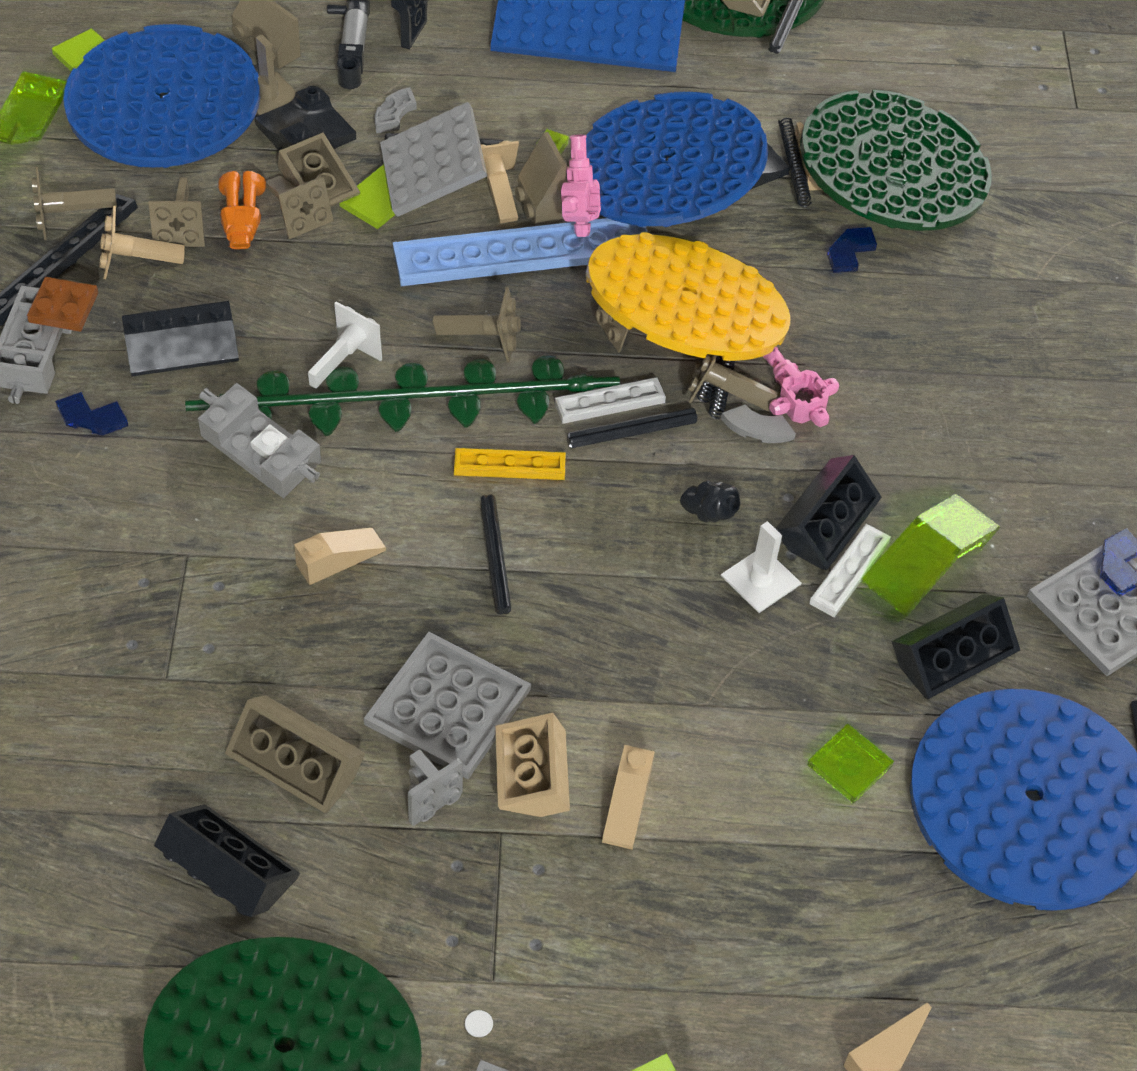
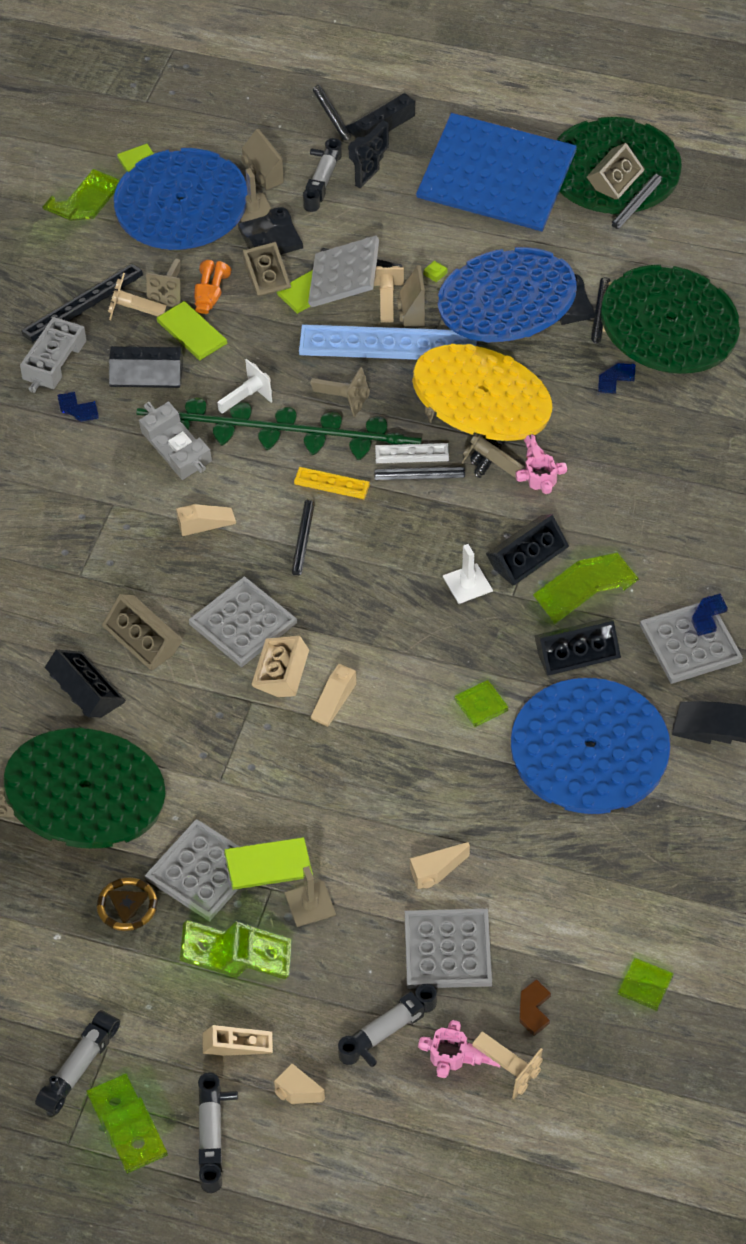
camera: 20 degrees right, 0 degrees up
dark orange plate [27,277,98,332] -> none
dark tan piece [31,167,117,240] -> none
dark tan piece [266,175,333,240] -> none
light grey tile [375,87,417,134] -> none
light grey bracket [408,749,463,826] -> none
white sticker [465,1010,493,1037] -> none
bright pink piece [561,135,601,237] -> none
black head [680,480,741,523] -> none
light grey tile [721,404,796,443] -> none
white tile [809,524,891,617] -> none
none -> lime tile [157,301,227,361]

